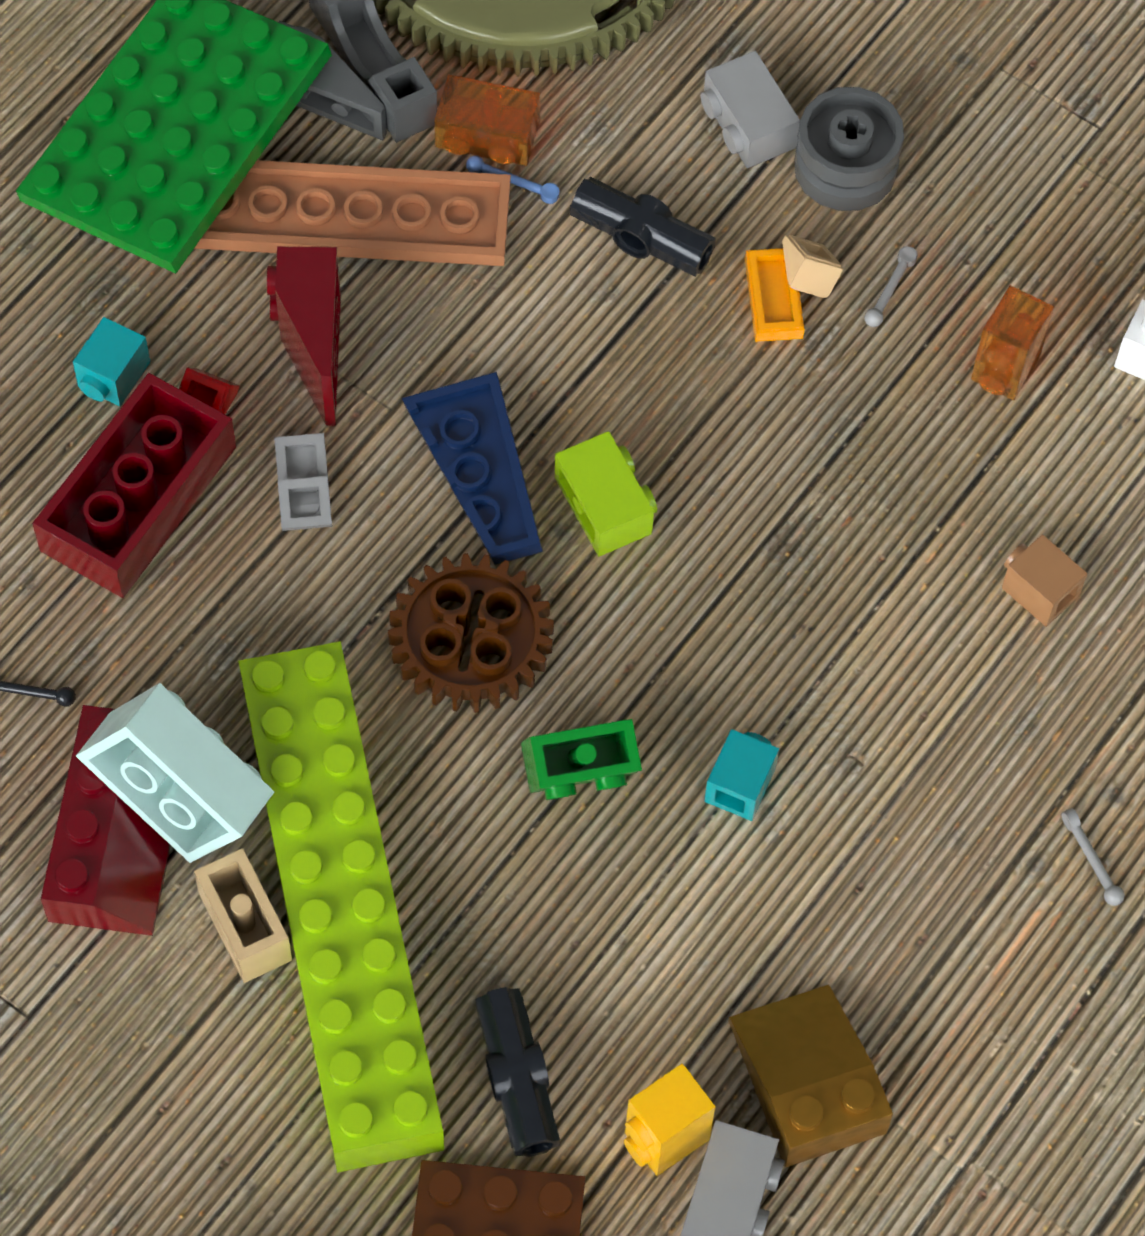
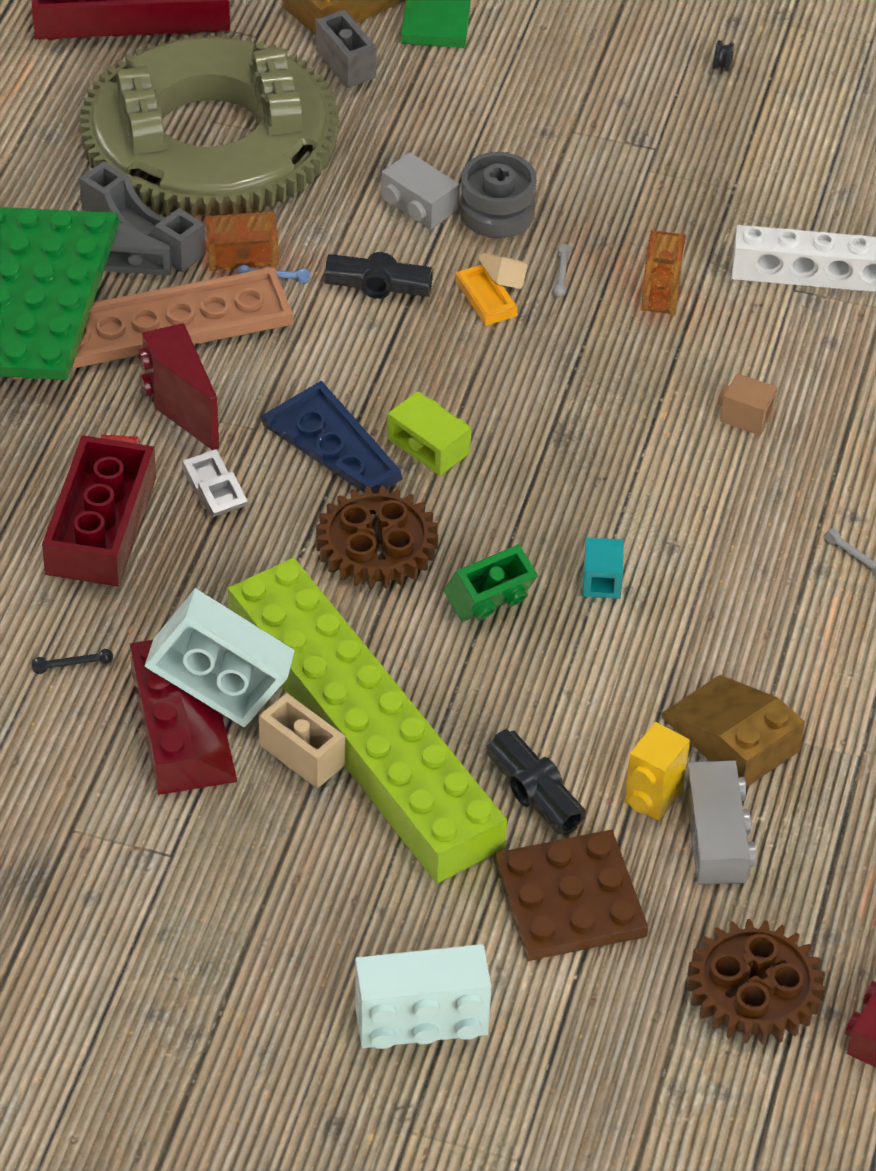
camera: 20 degrees left, 15 degrees down
teal brick [73,317,151,407] -> none

